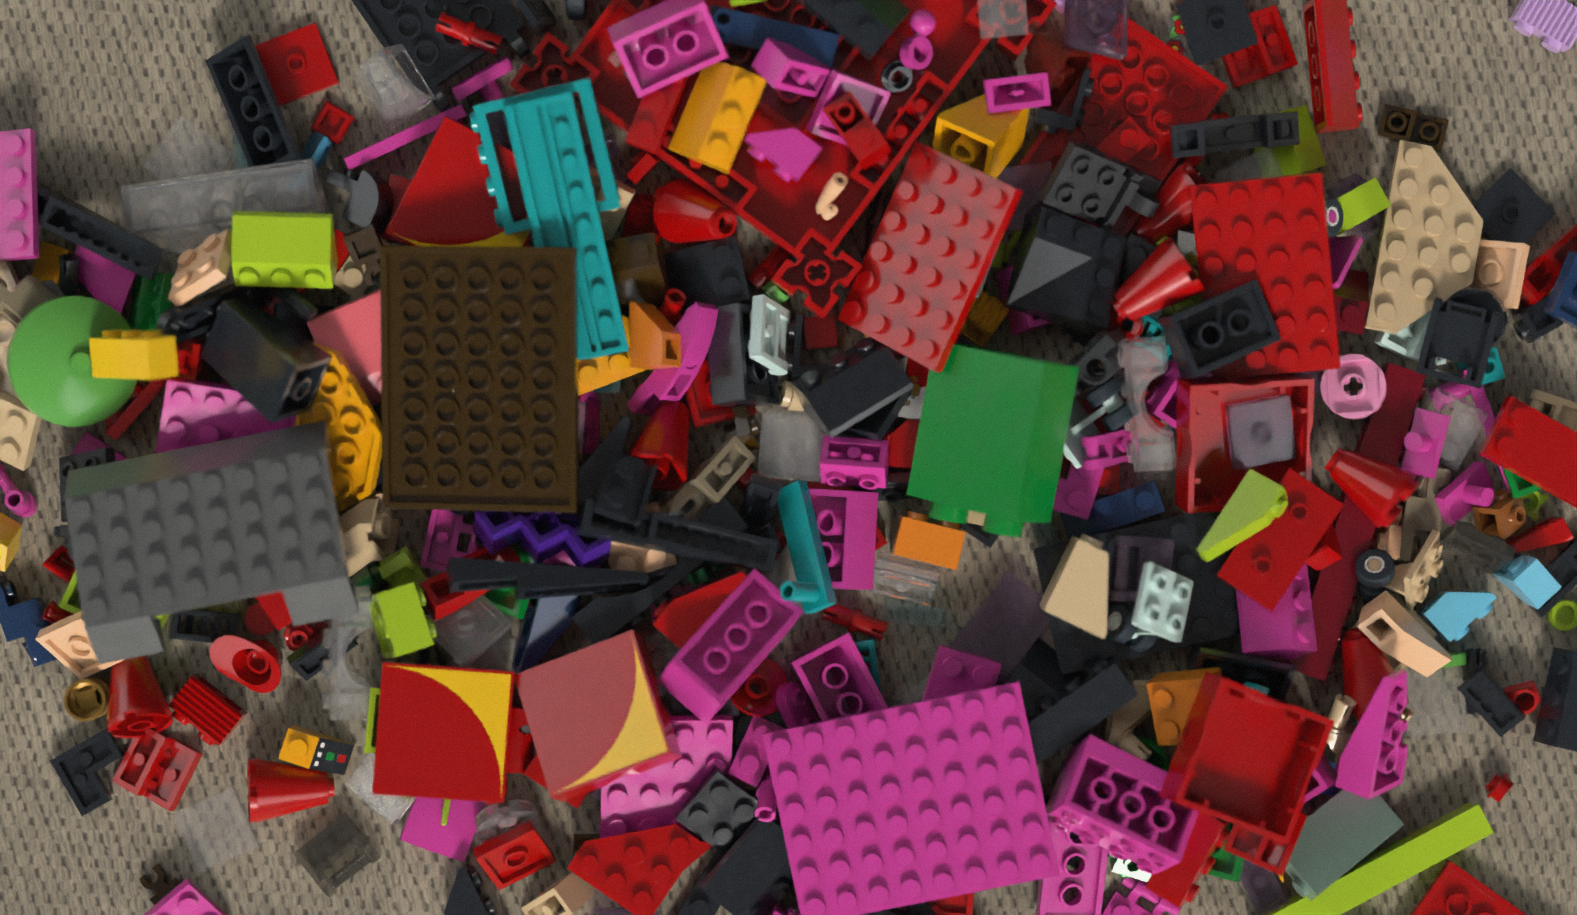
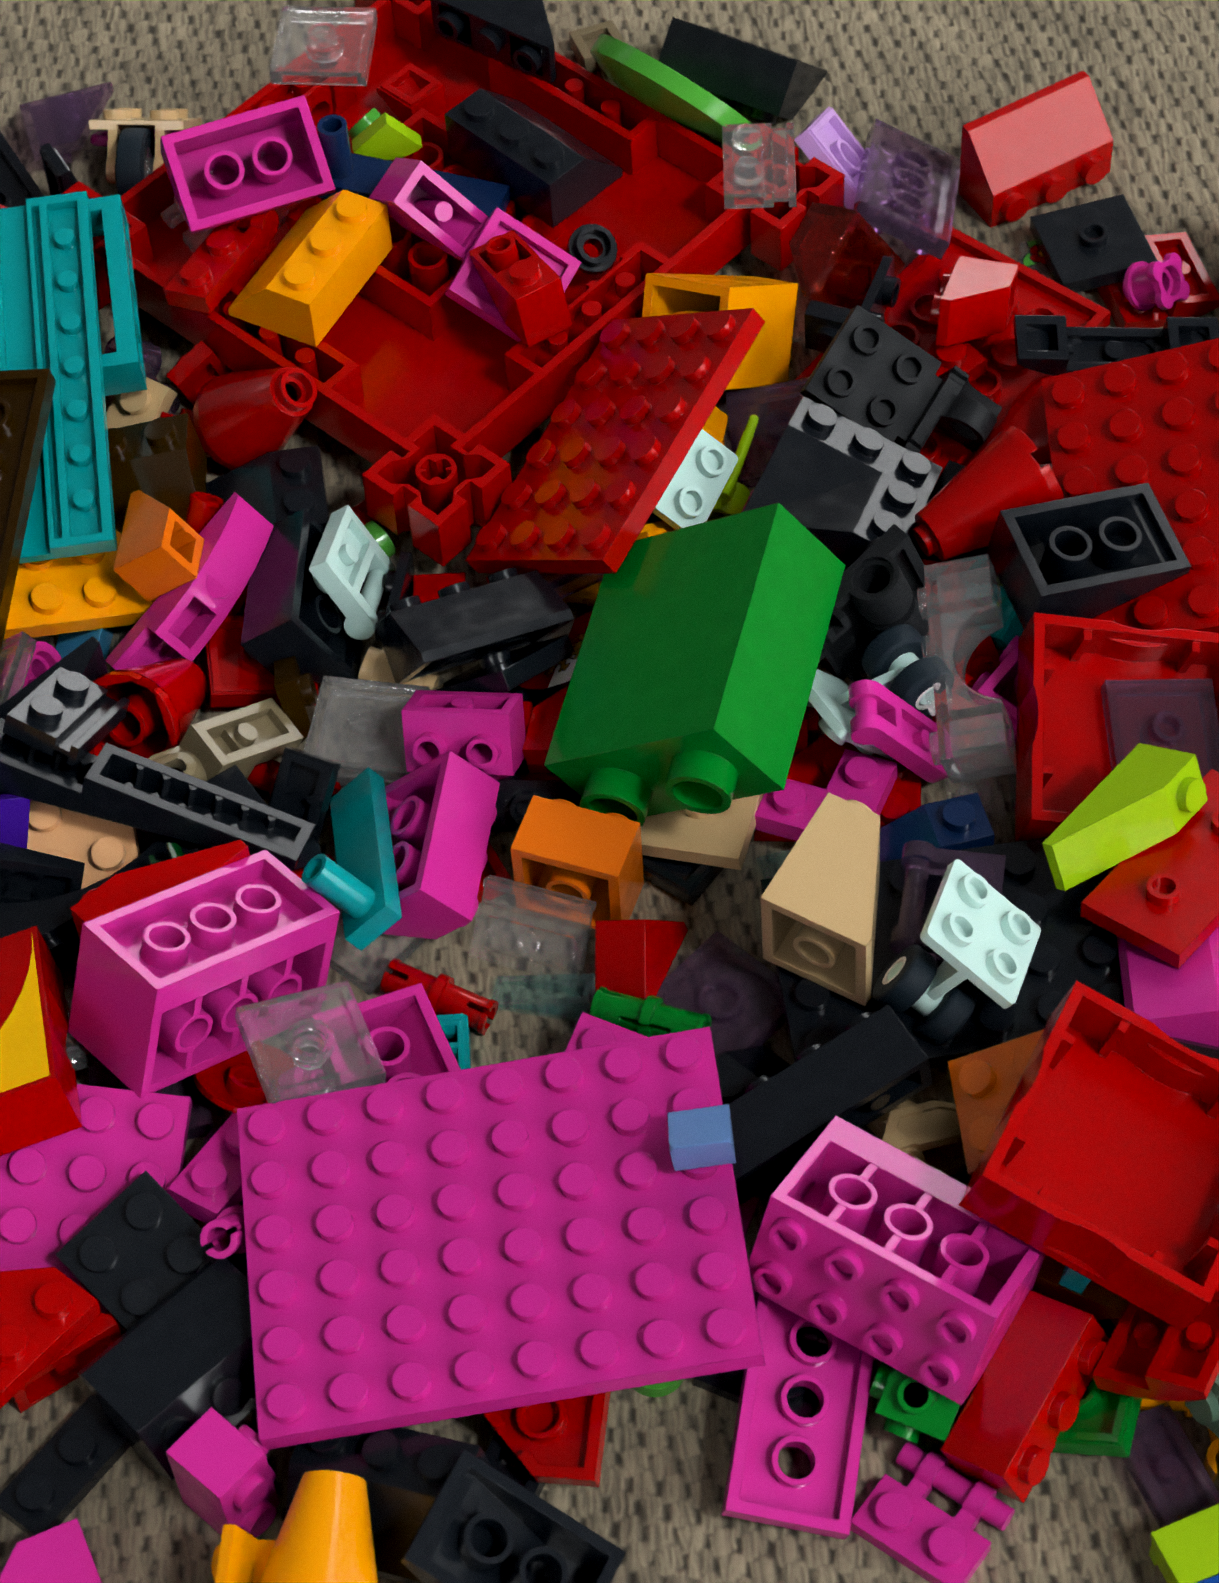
camera: 15 degrees right, 35 degrees down
dark pink slope [745,128,822,182] -> none
light nougat arm [815,173,848,220] -> none
dark pink plate [900,9,936,69] -> none
dark pink slope [983,72,1051,113] -> none
none -> clear plate [235,980,386,1104]
none -> green pin [590,987,712,1037]
none -> red slope [595,919,688,999]
none -> medium blue slope [668,1104,736,1171]
none -> red slope [930,256,1019,346]
none -> dark pink brick [1123,252,1190,311]

